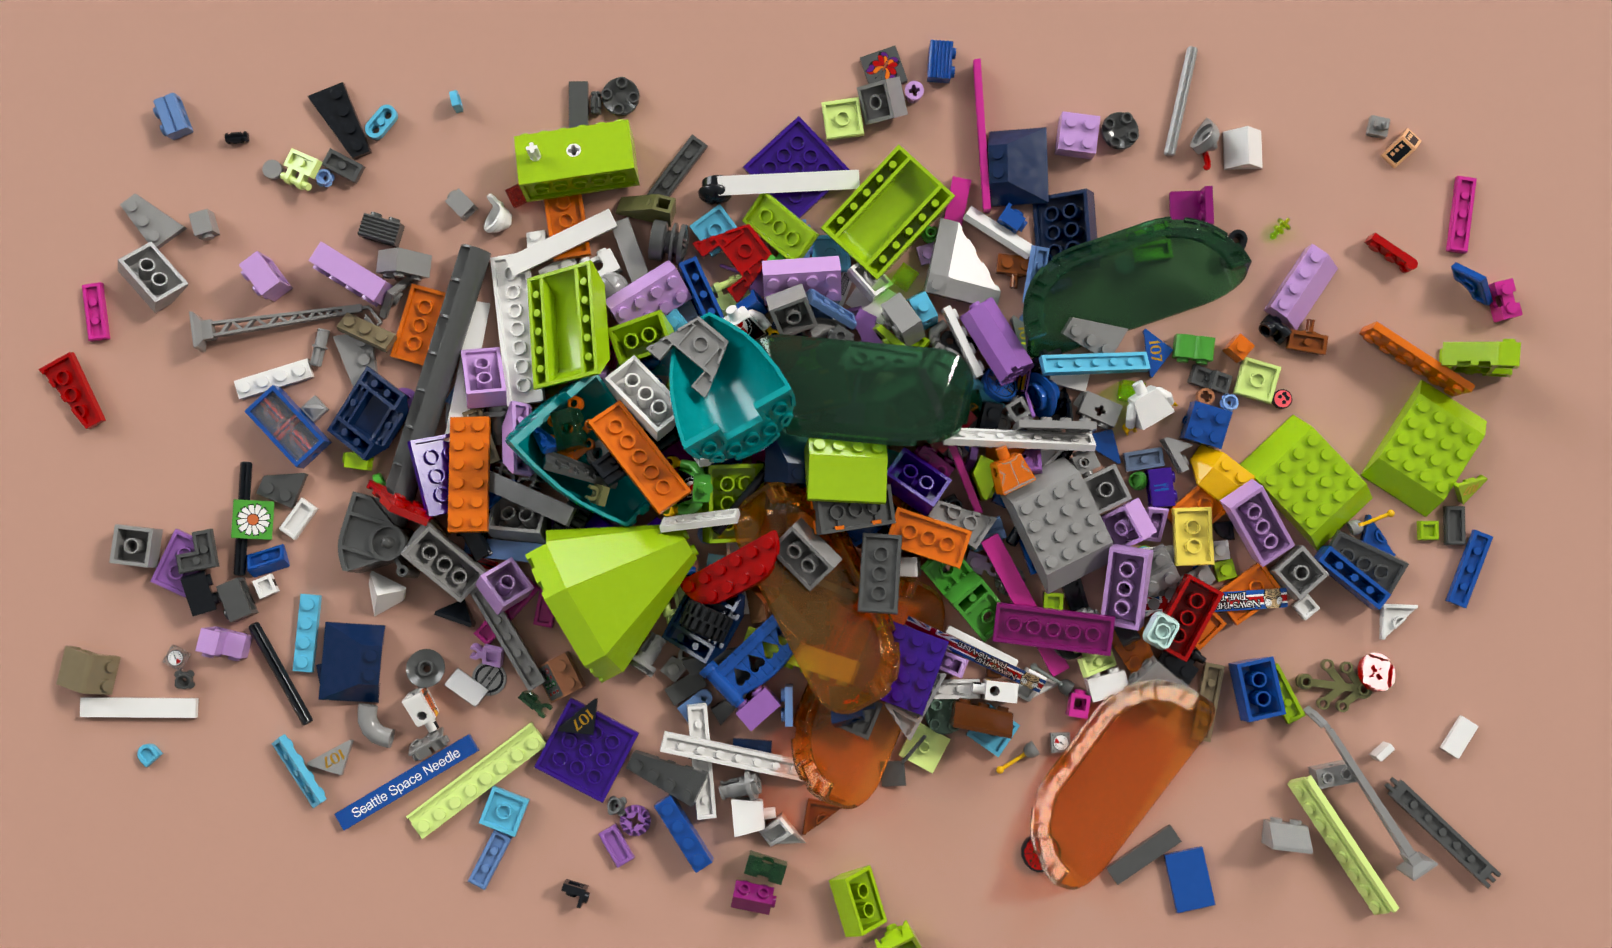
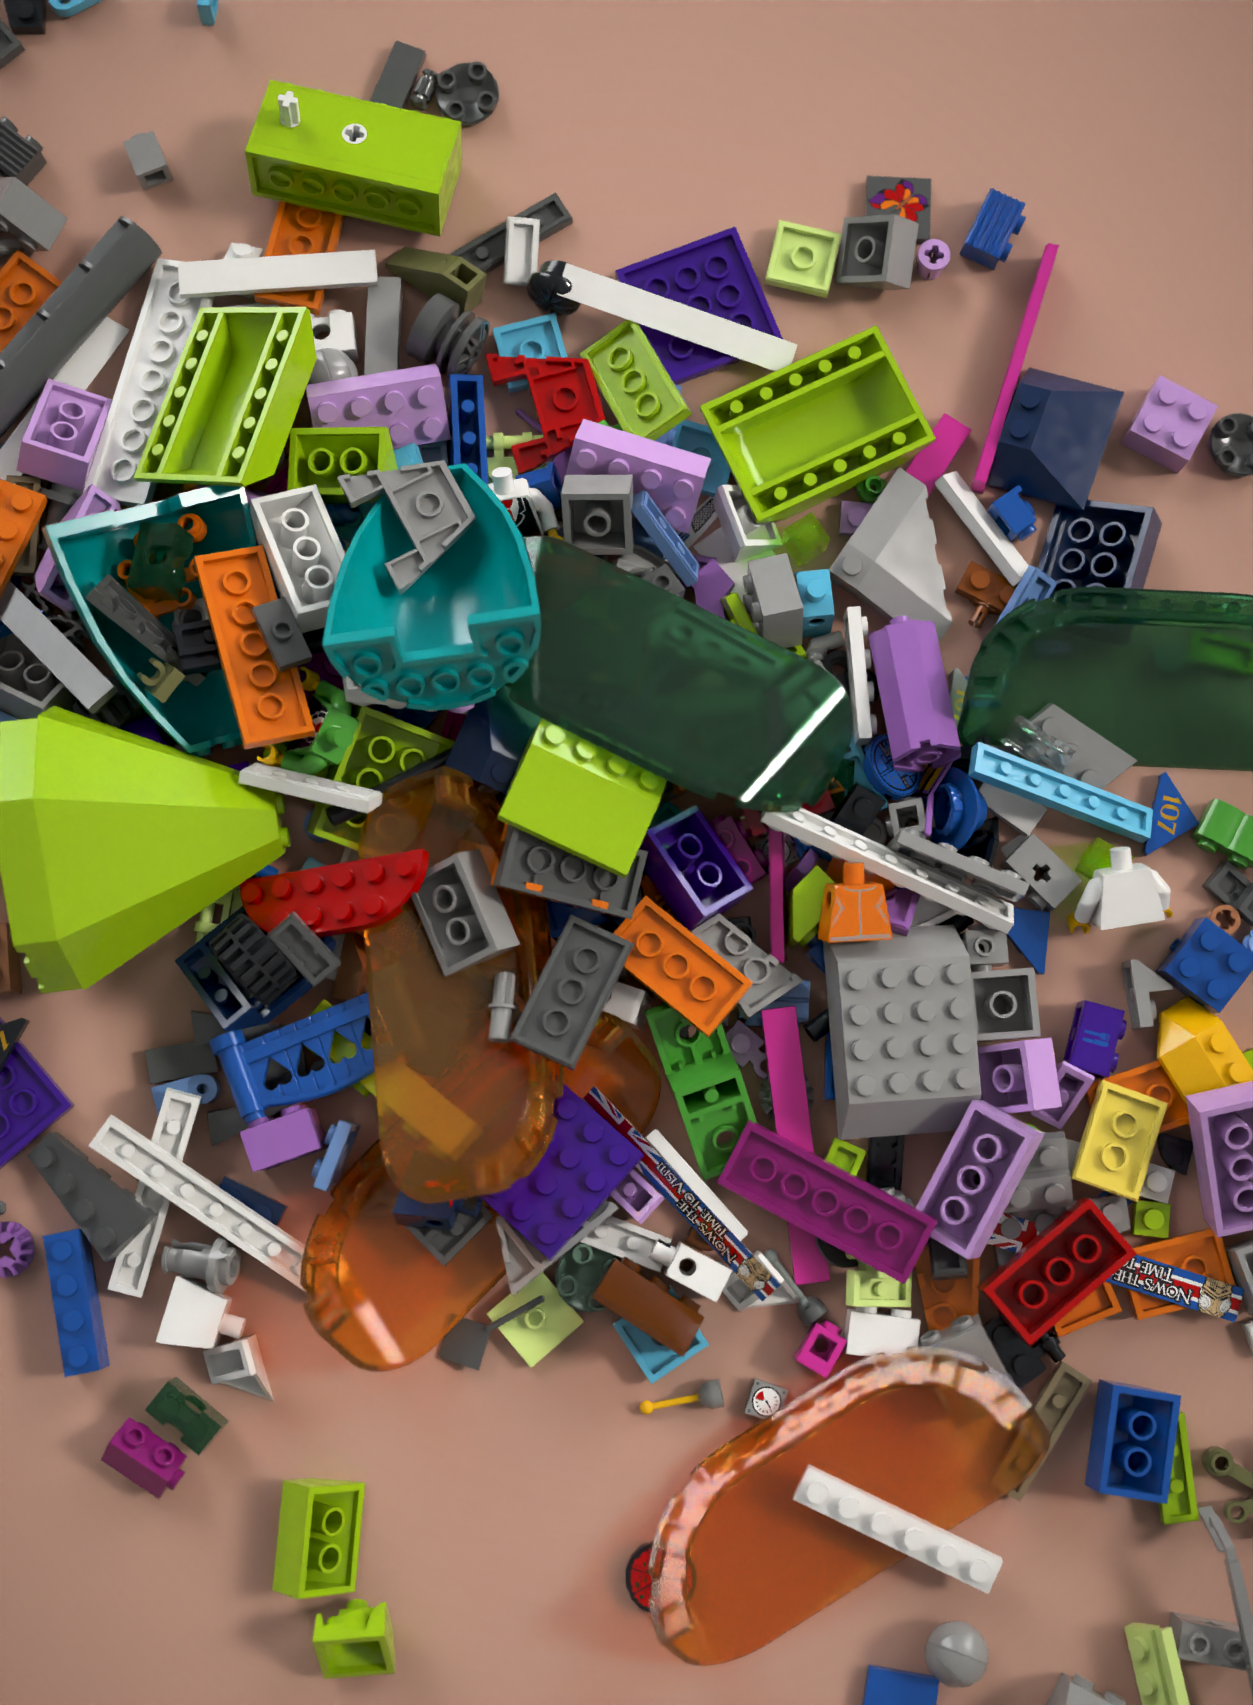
camera: 15 degrees right, 5 degrees down
white hat [484,194,512,233] -> none
clear red plate [505,184,527,209] -> none
blue tile [532,427,563,454] -> none
light grey piece [629,631,667,678] -> none
light grey plate [660,649,693,682] -> none
dark orange tile [802,798,843,835] -> none
dark grey tile [1105,824,1182,885] -> none
sand blue plate [1123,447,1165,472] -> none
bright green plate [1129,471,1148,491] -> none
light aqua piece [1142,611,1180,650] -> none
none -> dark grey plate [252,597,312,672]
none -> dark grey plate [266,911,341,987]
none -> light grey axle [488,972,516,1043]
none -> white tile [503,216,540,287]
none -> white plate [793,1464,1003,1594]
none -> light grey piece [925,1621,989,1688]
none -> clear plate [1001,714,1076,773]

